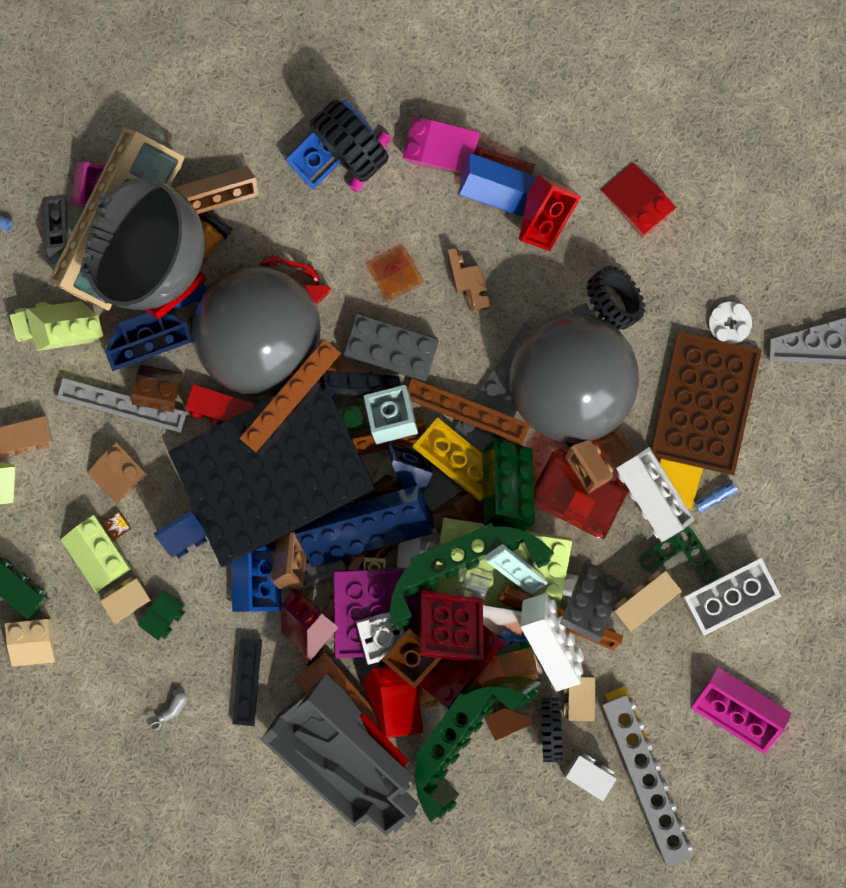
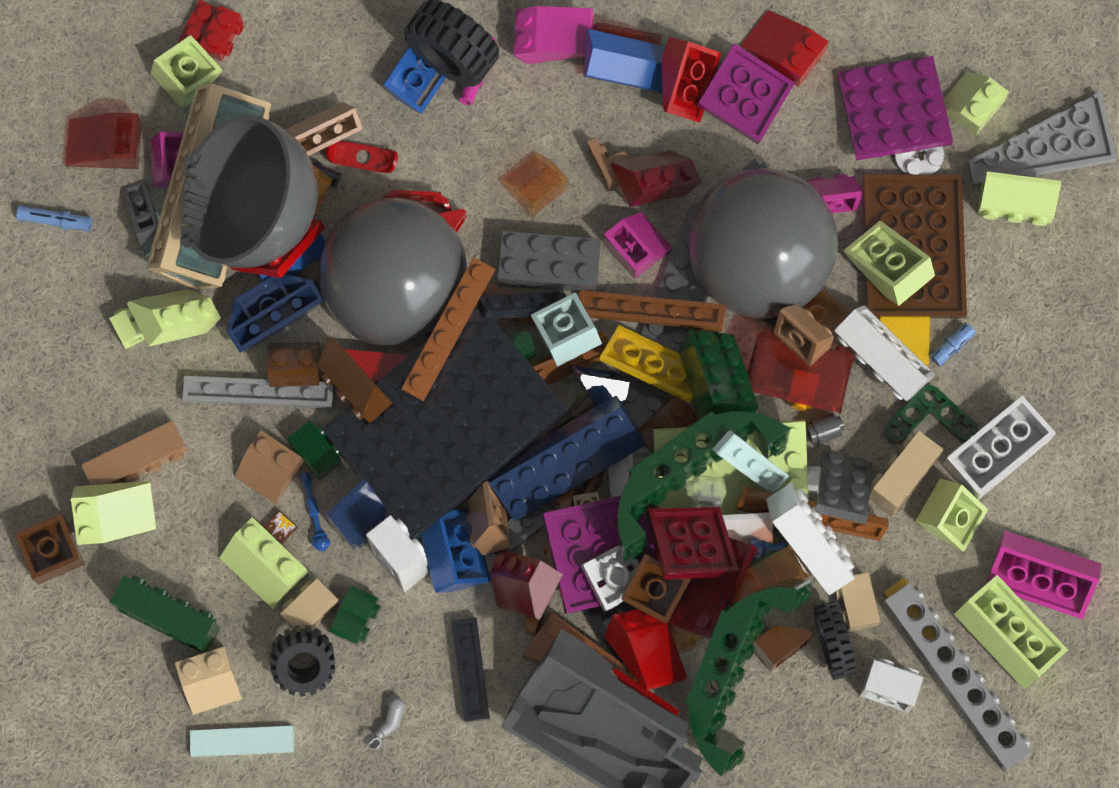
camera: 15 degrees left, 10 degrees down
black tyre [586,266,645,330] -> none
none -> clear red slope [65,112,142,169]
none -> yellowish green slope [151,35,222,109]
none -> red plate [178,0,244,62]
none -> light aqua tile [190,726,294,757]
none -> black tyre [270,625,336,696]
none -> dark green brick [287,420,343,481]
none -> blue piece [300,472,330,551]
none -> reddish brown slope [317,336,392,423]
none -> red piece [326,140,398,174]
none -> white brick [366,515,428,592]
none -> dark pink slope [603,212,673,279]
none -> dark red slope [610,150,701,207]
none -> magenta plate [697,44,795,144]
none -> dark grey brick [806,413,844,444]
none -> dark pink slope [807,174,862,213]
none -> magenta plate [838,56,953,161]
none -> yellowish green slope [844,221,935,306]
none -> yellowish green slope [916,478,988,552]
none -> yellowish green slope [943,71,1009,136]
none -> yellowish green slope [954,575,1068,690]
none -> yellowish green slope [977,171,1061,226]

